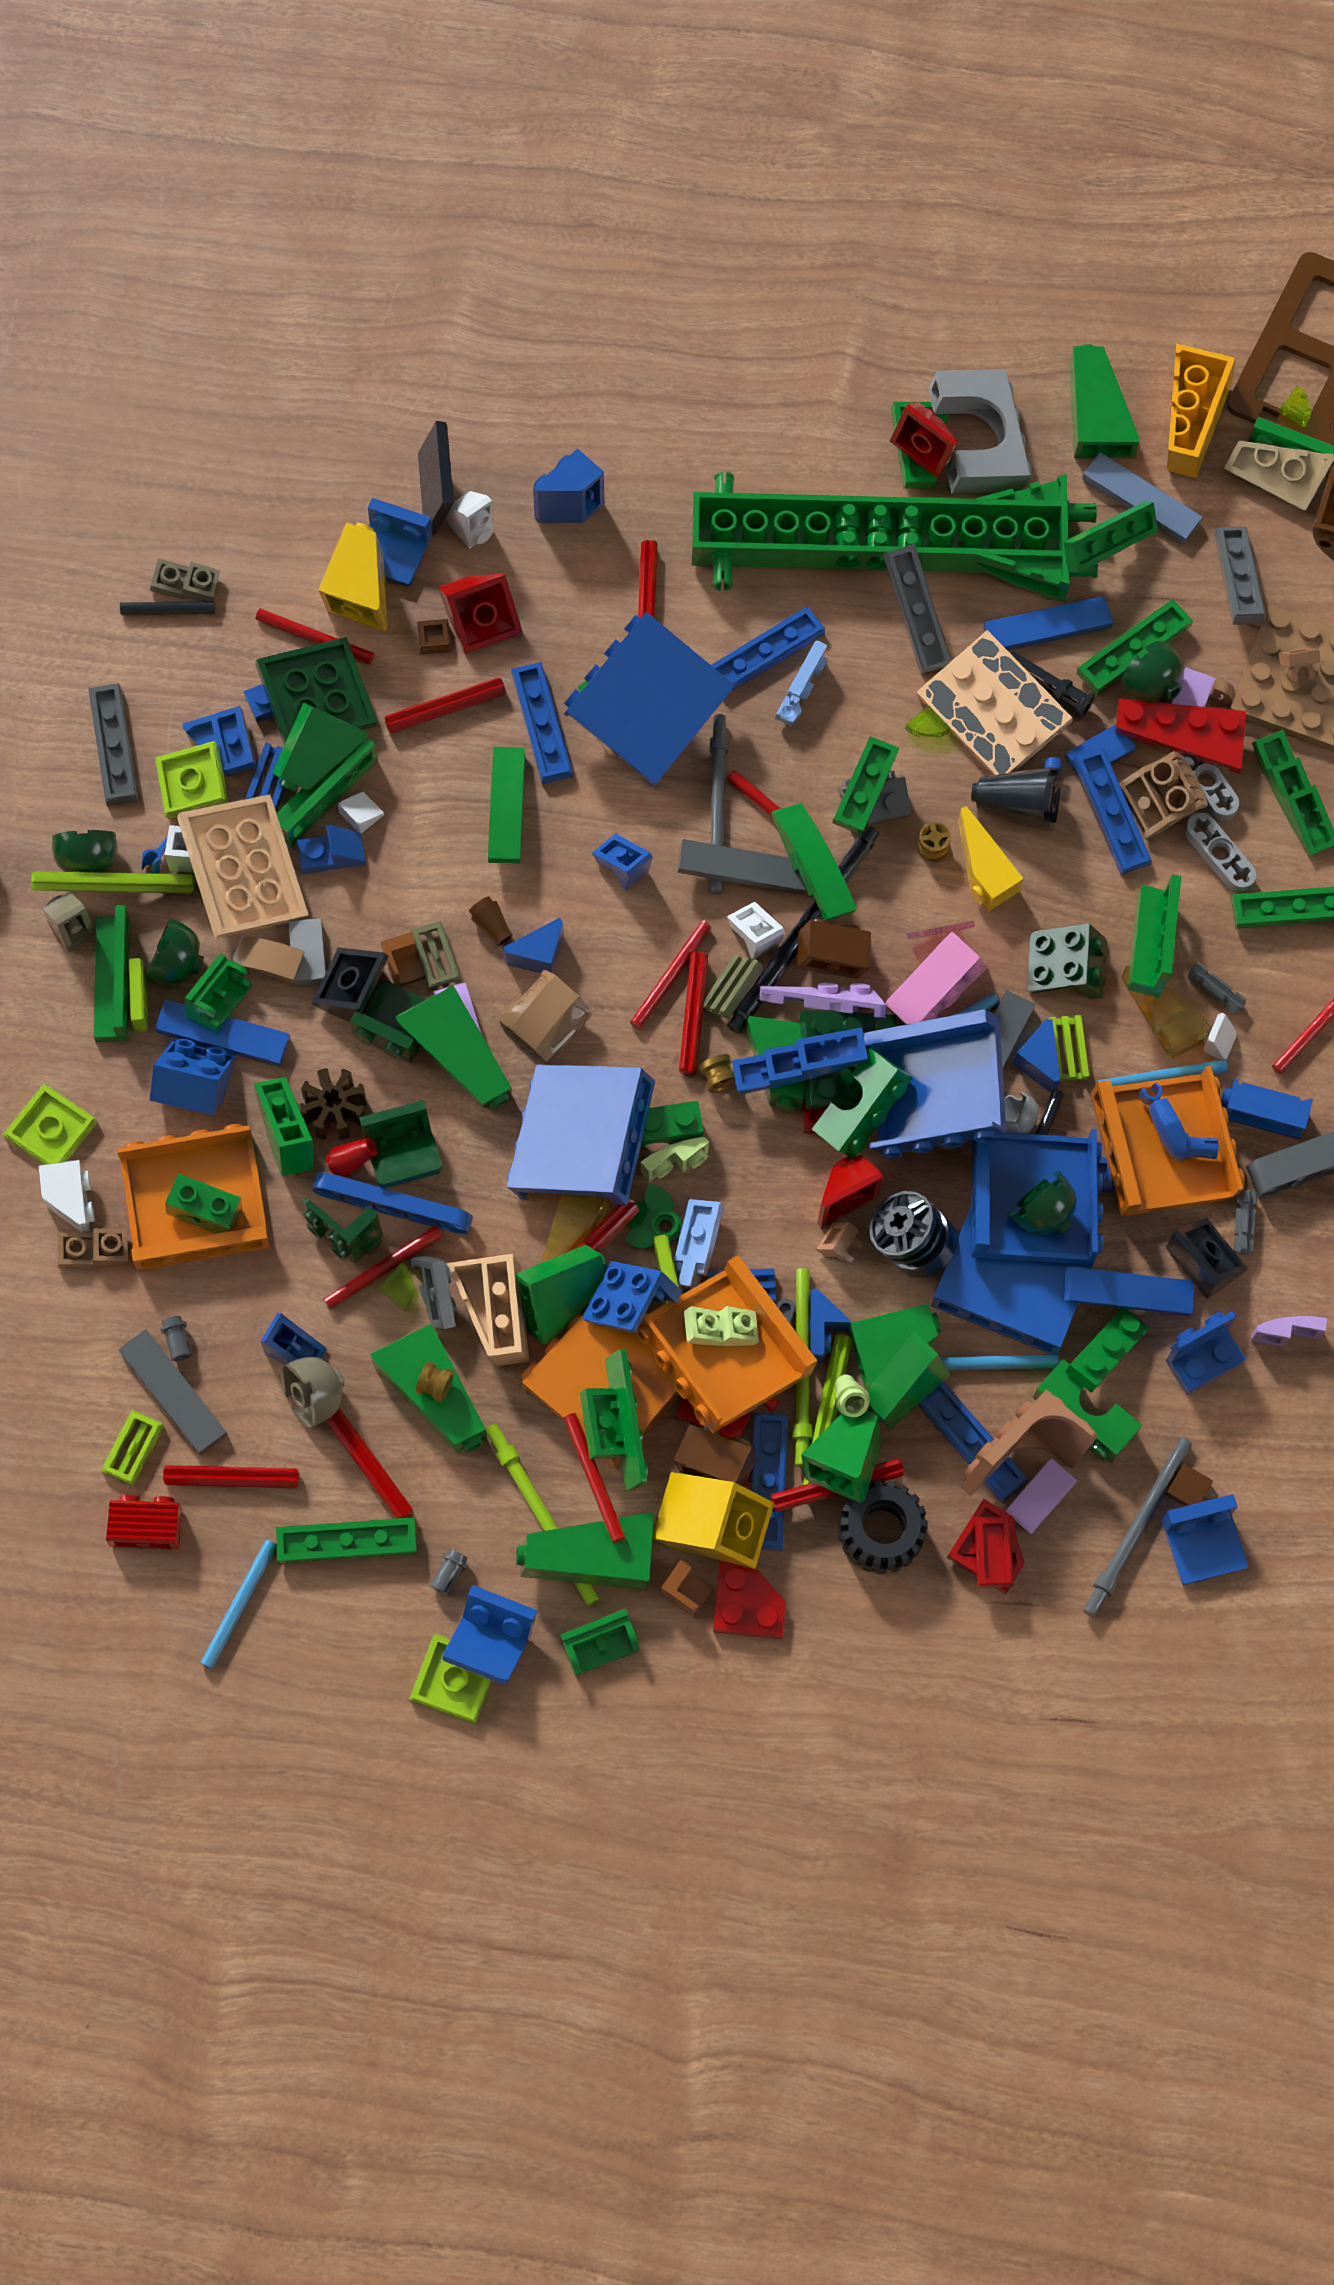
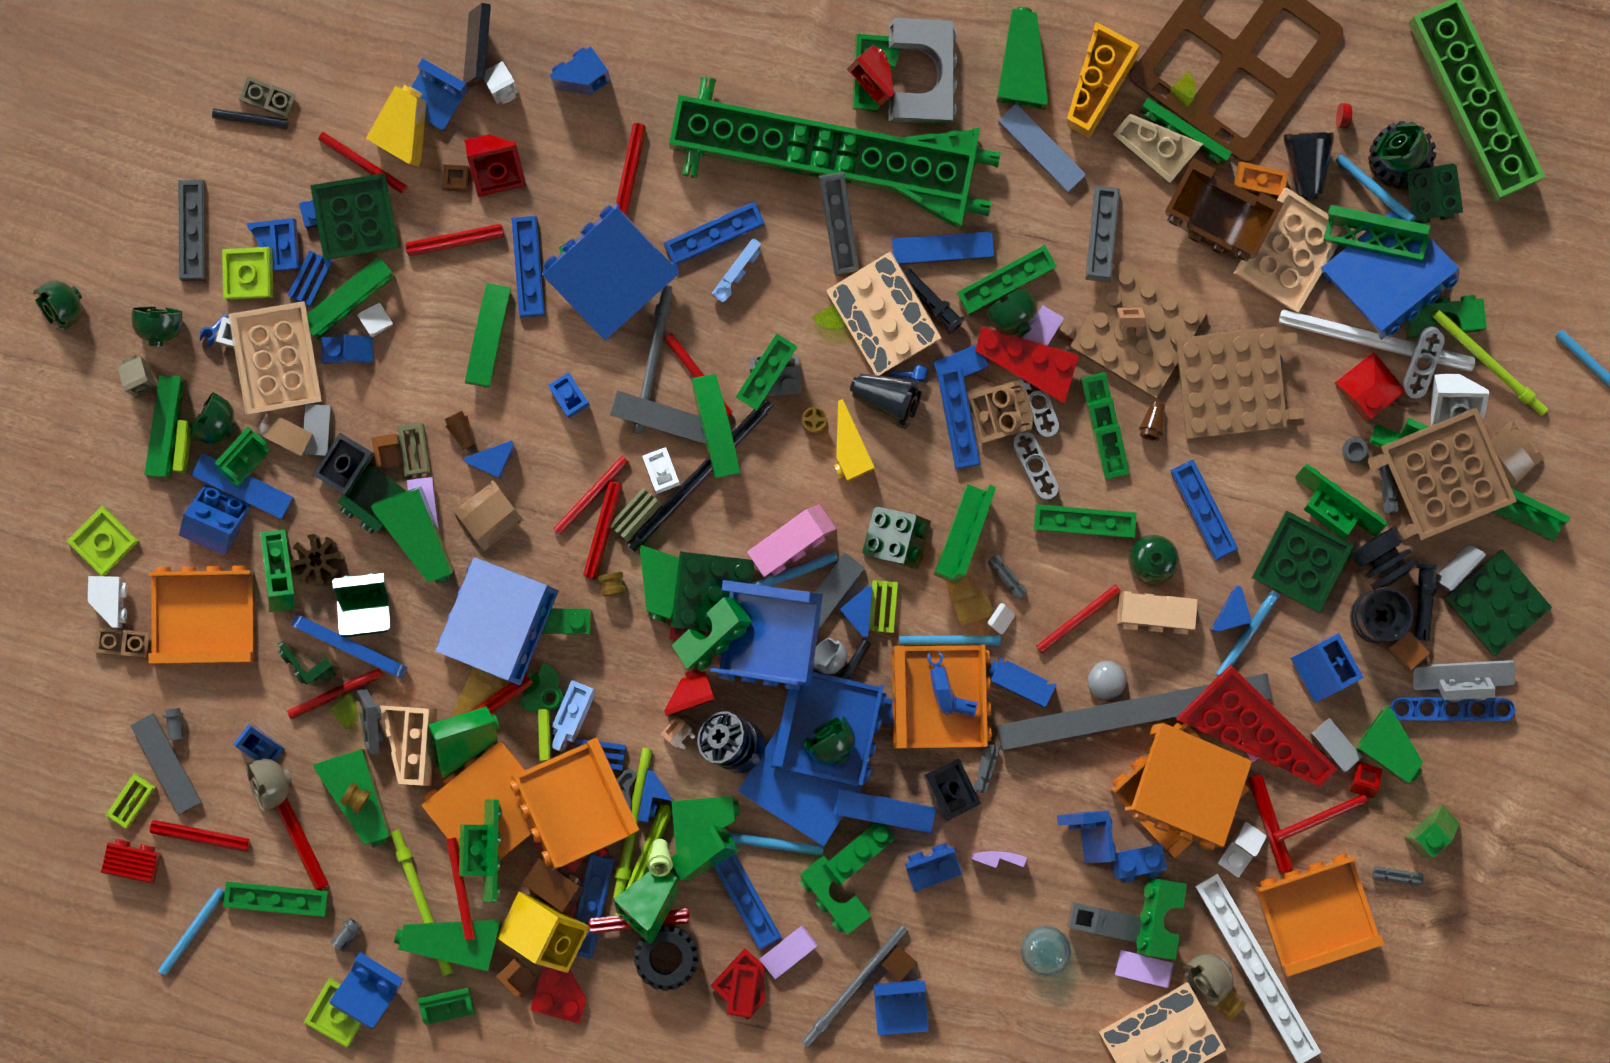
camera: 10 degrees right, 15 degrees up
lime axle [31,871,194,894] -> none
green brick [165,1173,242,1234] -> none
green slope [272,703,368,791] -> none
red cone [326,1137,377,1177] -> none
blue bracket [583,1261,682,1333] -> none
yellowish green slope [641,1137,709,1182] -> none
yellowish green slope [684,1306,759,1346] -> none
blue slope [732,1028,868,1095] -> none
lavender wing [760,982,886,1017] -> none
reddish brown brick [797,919,871,979] -> none
clear pink piece [907,921,975,939] -> none
nougat bracket [961,1390,1097,1496] -> none
green plate [1064,501,1158,573] -> none

